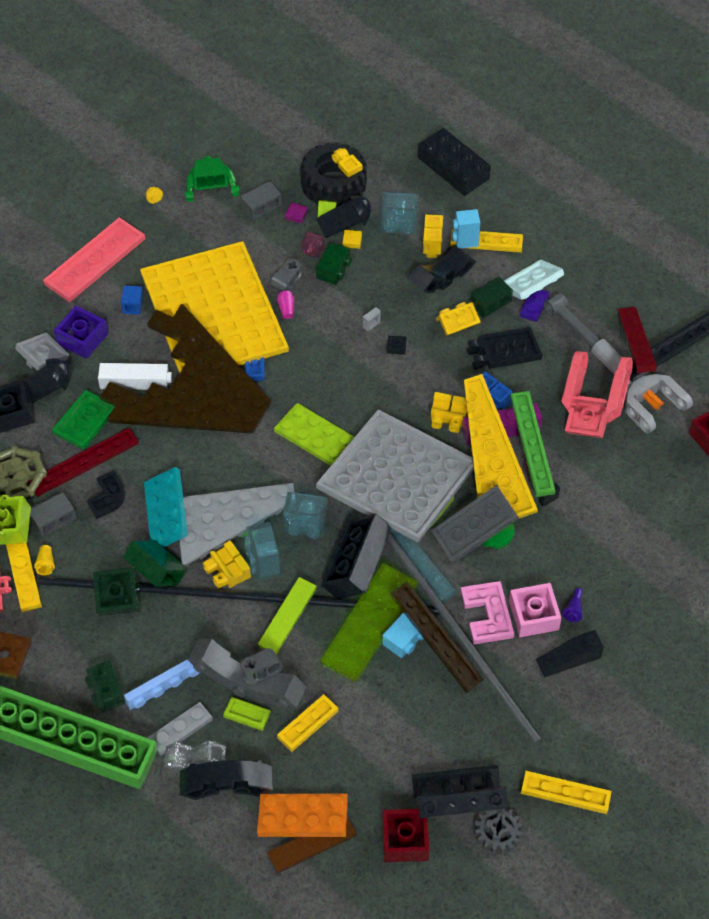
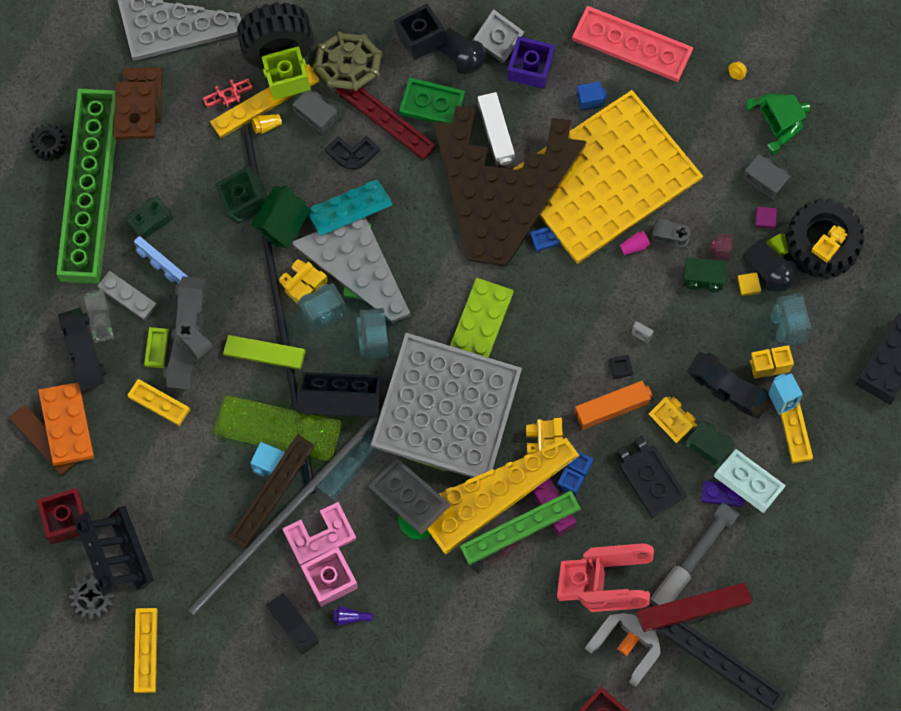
camera: 75 degrees right, 15 degrees up
none -> orange brick [574,380,652,430]

